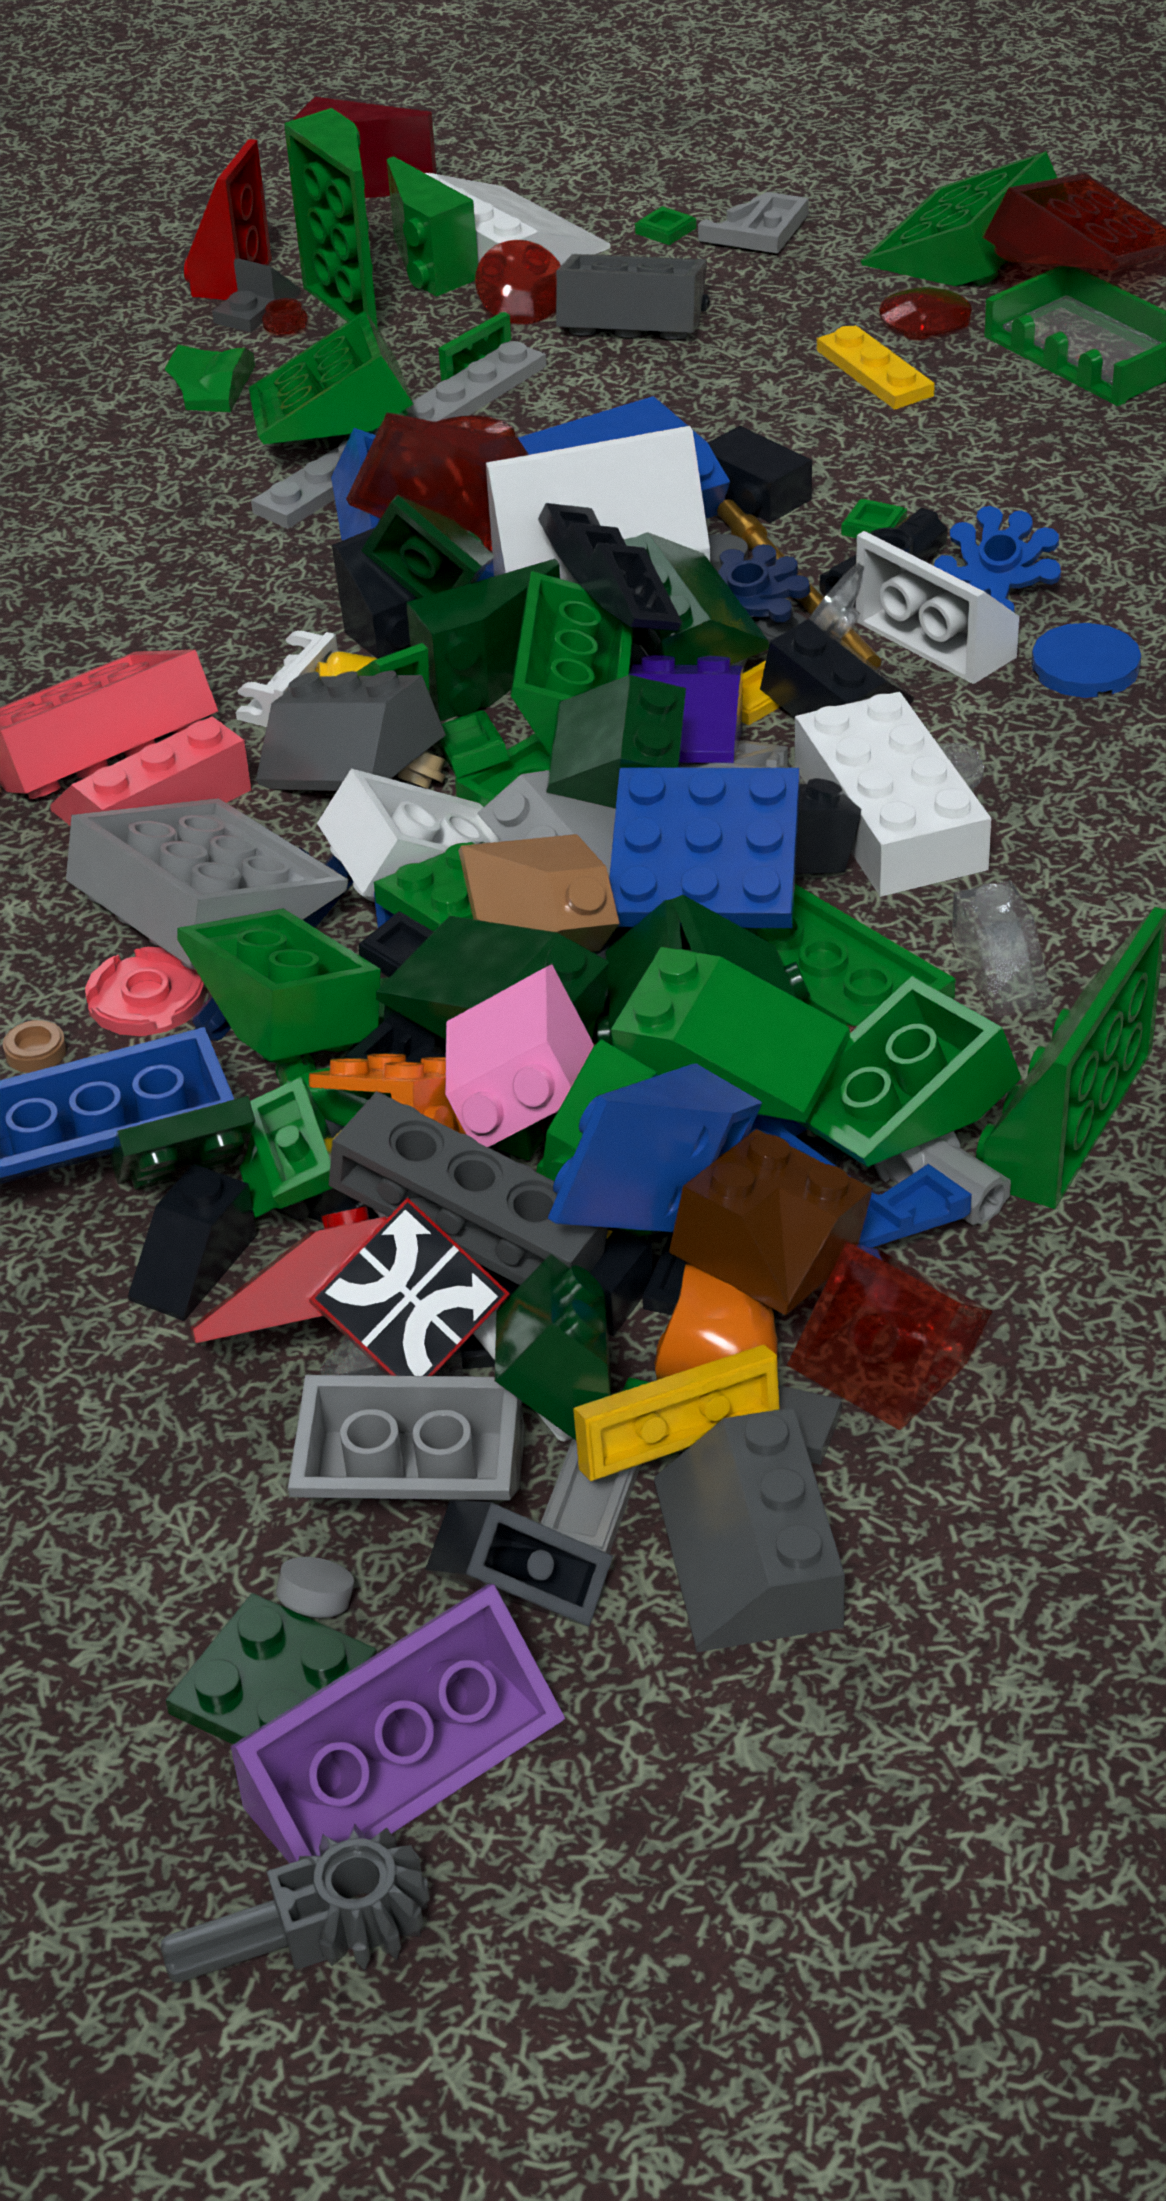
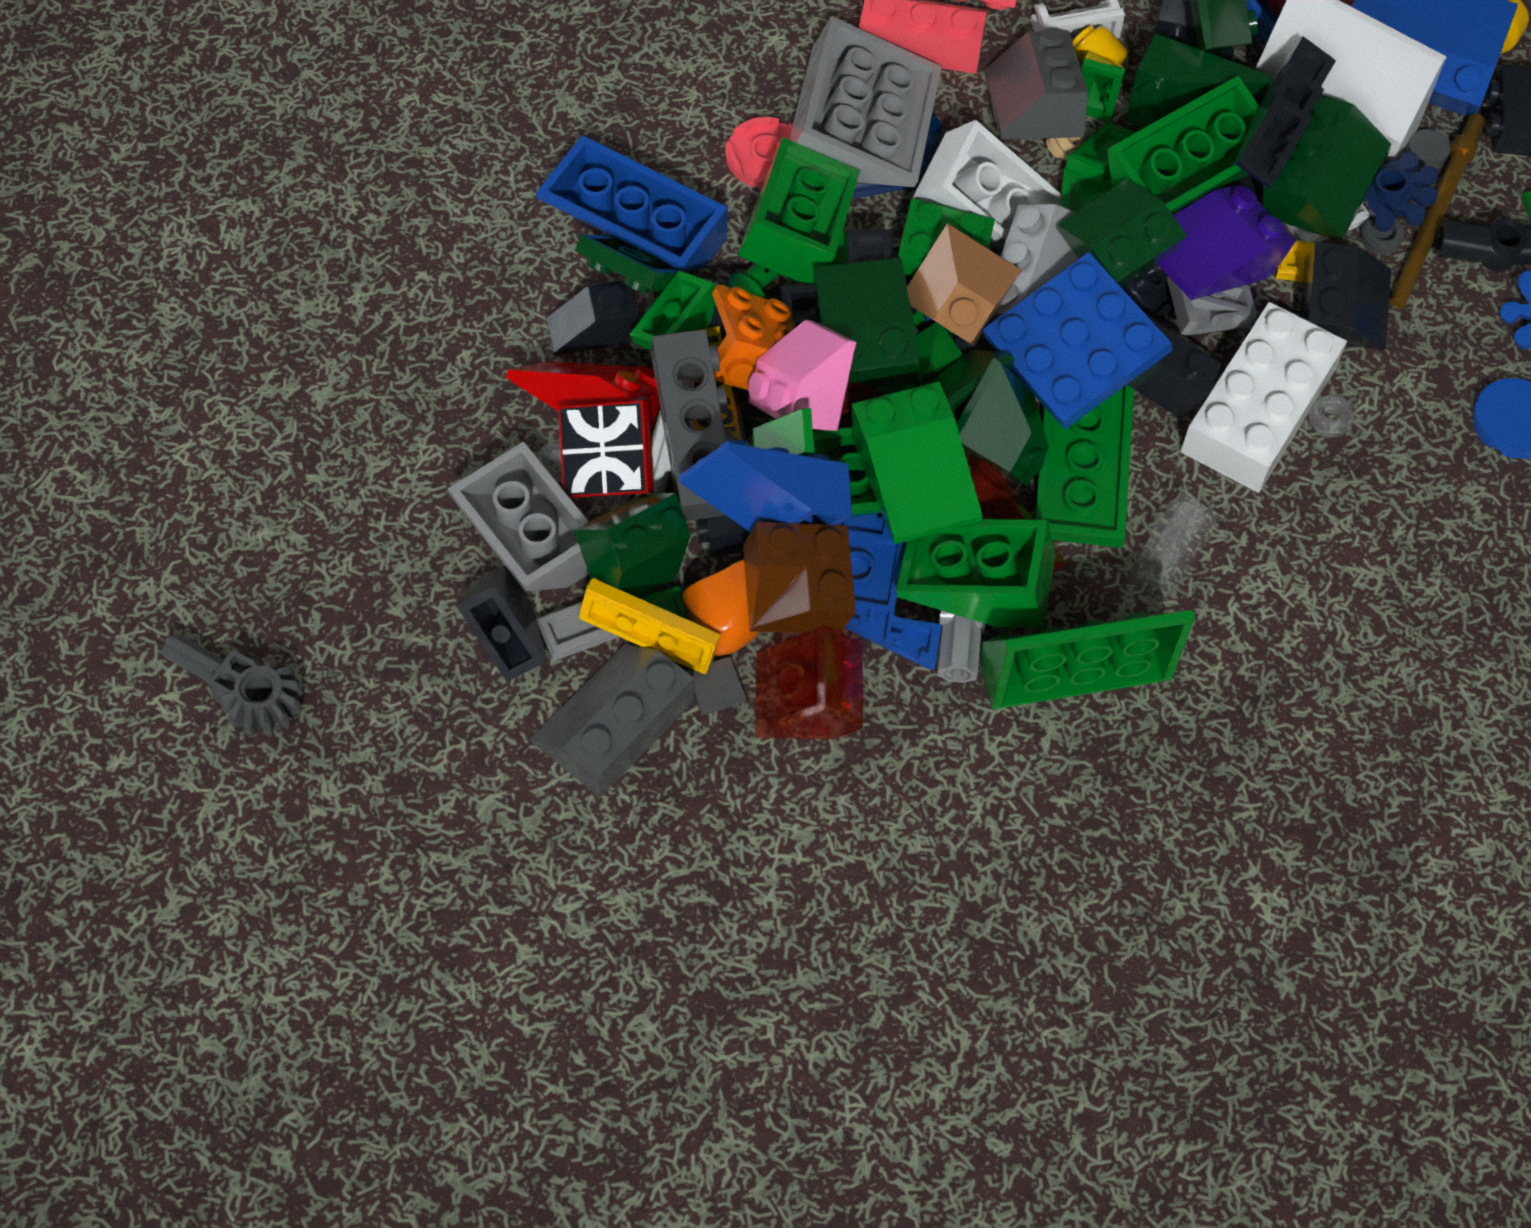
camera: 45 degrees right, 20 degrees up
medium nougat tile [3,1020,67,1073] -> none
dark green plate [165,1593,377,1744] -> none
medium lavender slope [231,1584,565,1863] -> none
light grey tile [276,1557,354,1618] -> none
clear dish [809,563,865,639] -> none
white slope [855,531,1019,684] -> none

